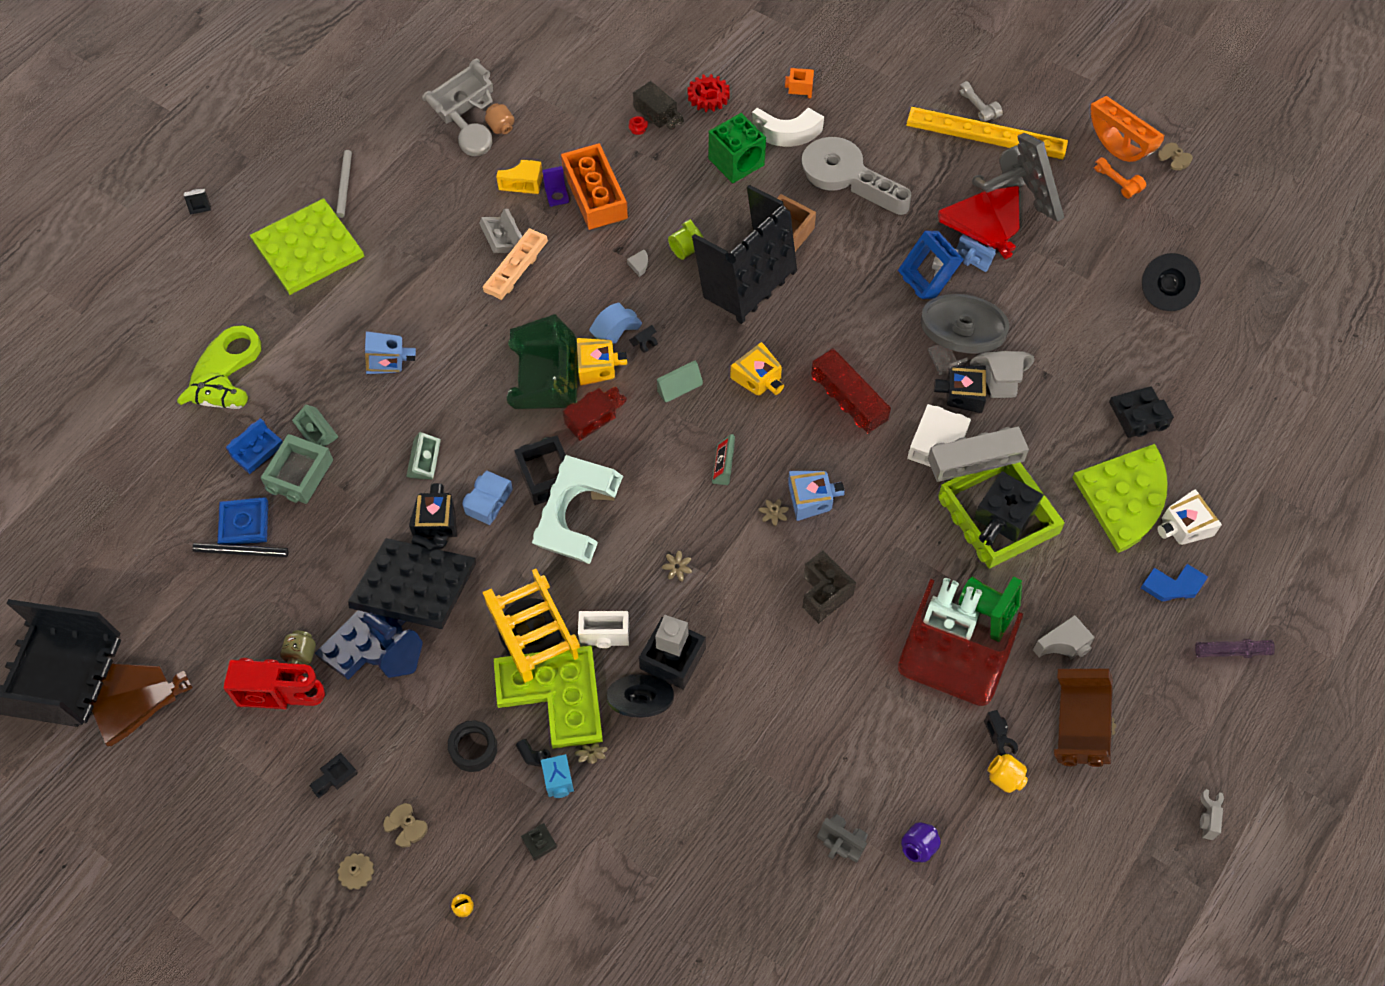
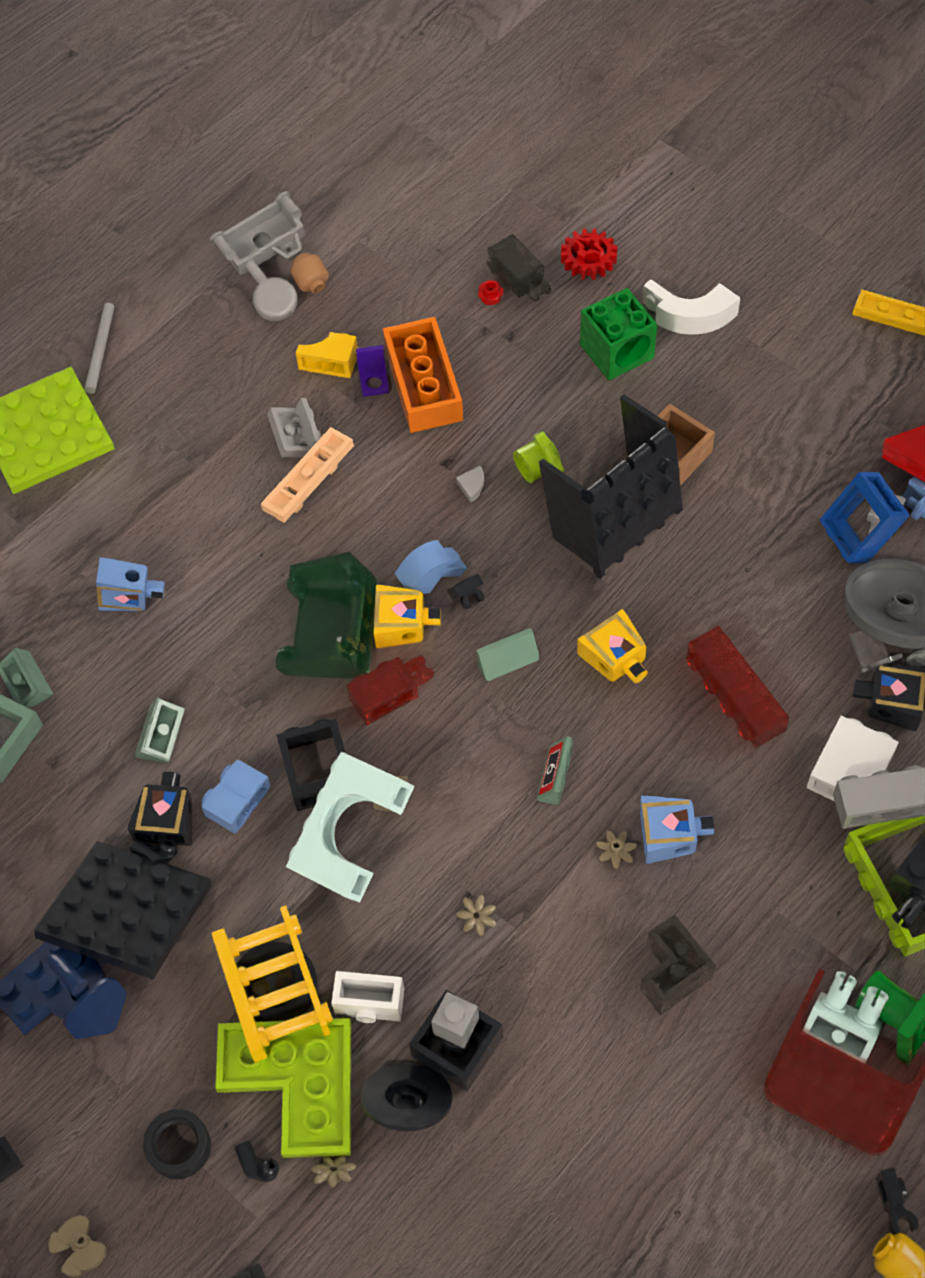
camera: 10 degrees right, 0 degrees up
dark azure brick [541,754,574,798] -> none
orange brick [785,68,814,98] -> none
light grey beam [802,137,911,215] -> none

